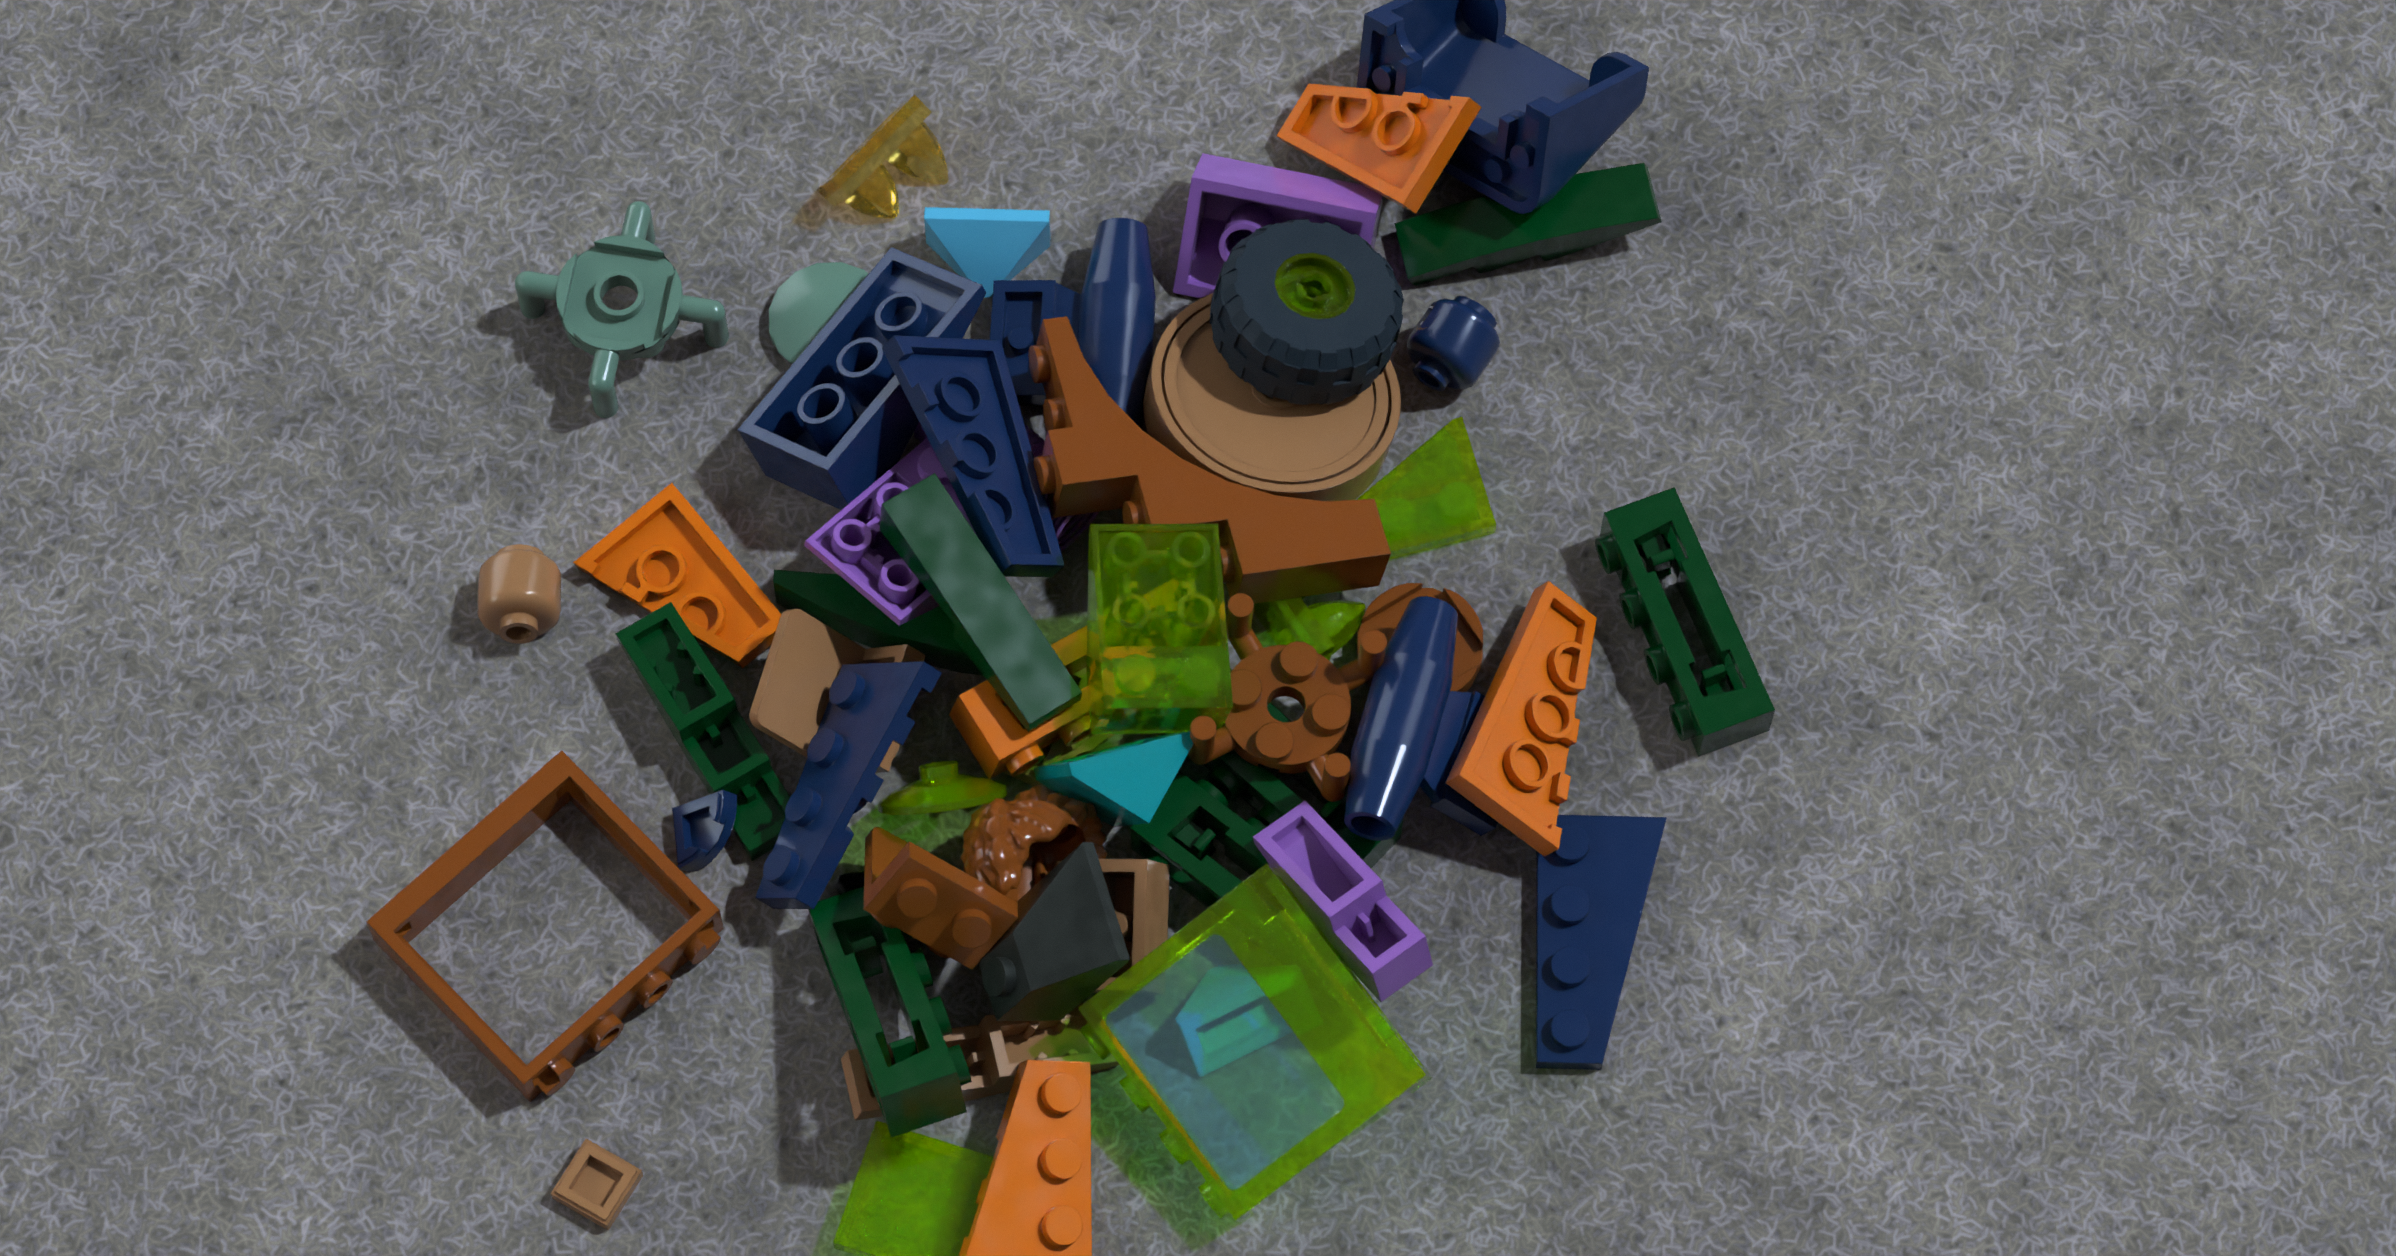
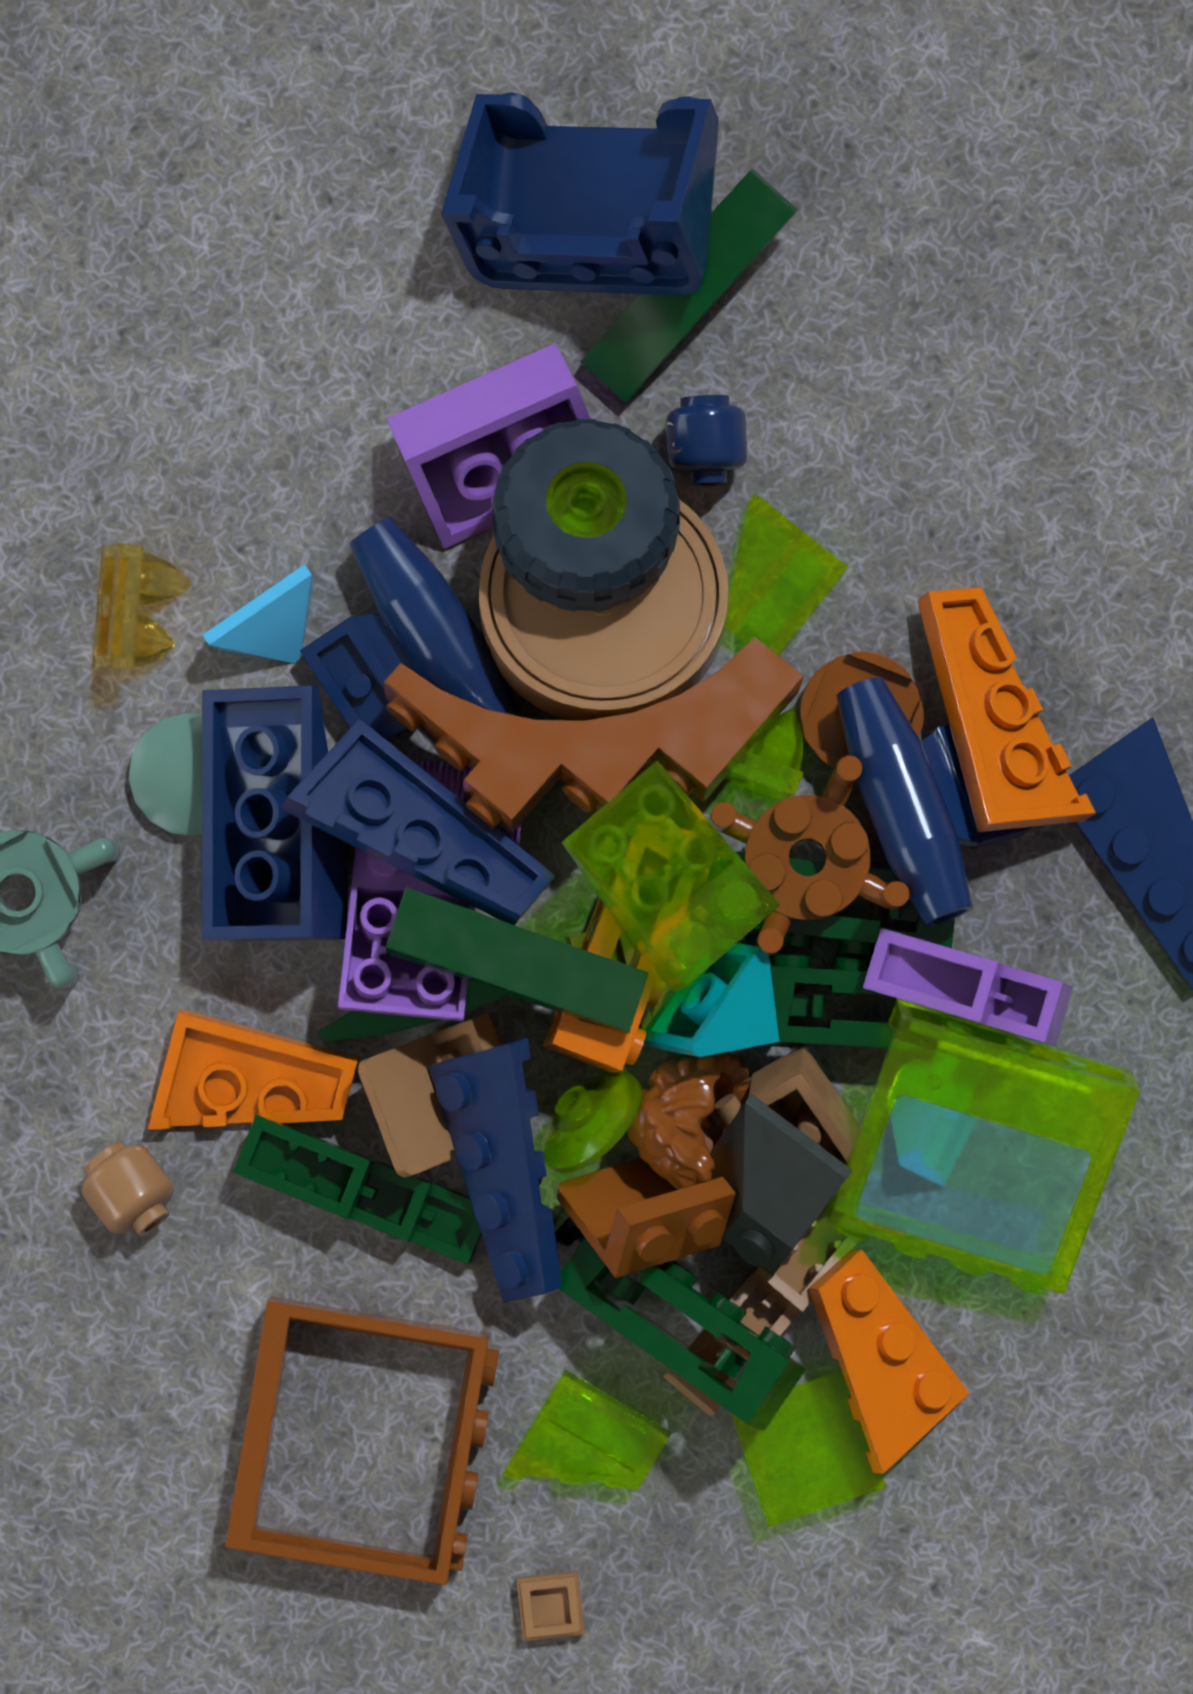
camera: 35 degrees left, 20 degrees up
dark blue tile [672,790,737,872] -> none
orange wing [1276,83,1482,214] -> none
dark green brick [1595,487,1775,757] -> none
none -> clear neon green wing [503,1369,671,1490]

